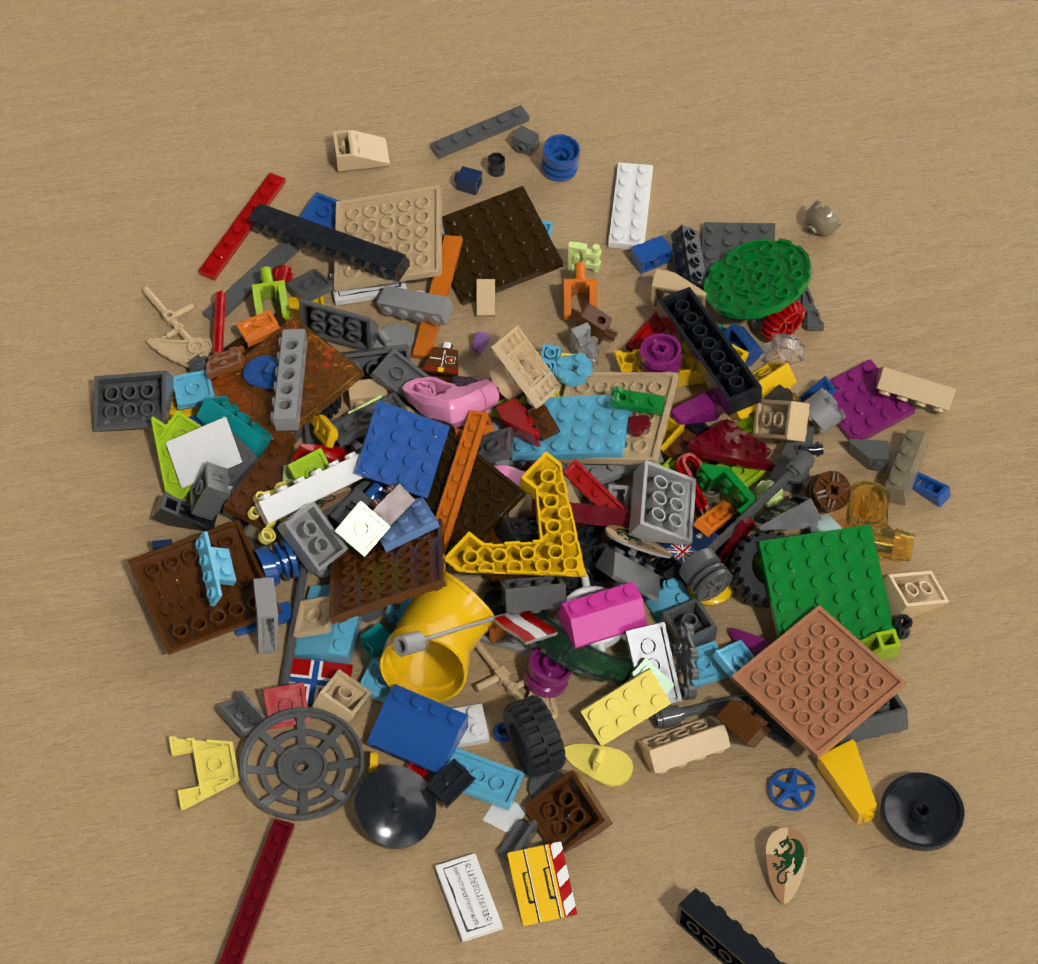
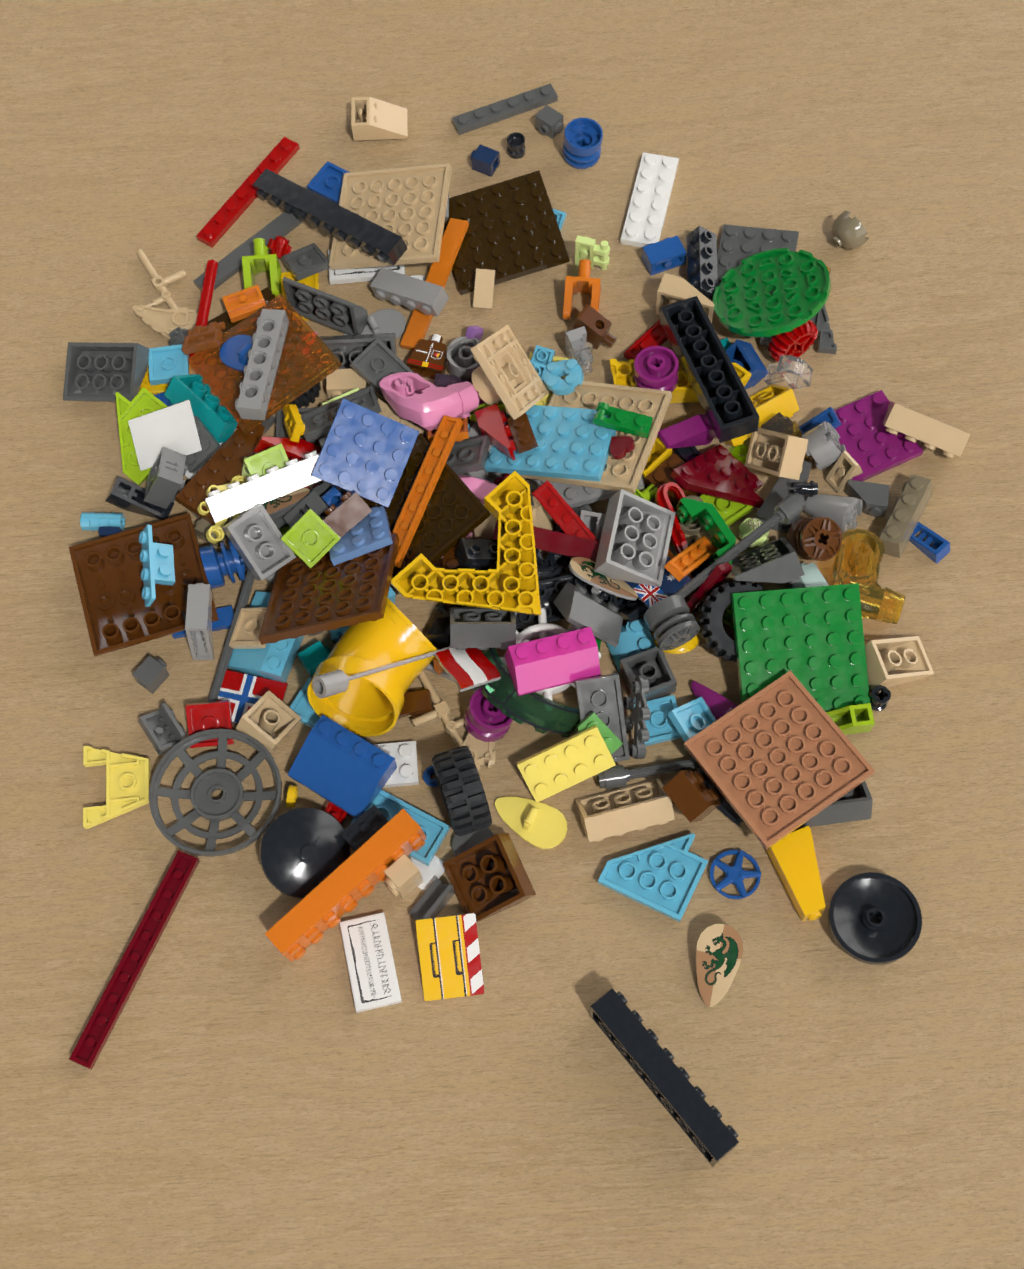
camera: 10 degrees right, 10 degrees up
none -> medium azure axle [80,512,125,531]
none -> dark grey brick [132,656,169,694]
none -> orange brick [265,809,427,962]
none -> tan brick [384,854,423,900]
none -> reddish brown slope [398,690,433,719]
none -> light grey brick [447,337,481,383]
none -> medium azure wing [598,833,708,922]
none -> light grey cone [804,494,863,537]
none -> tan slope [825,451,863,493]

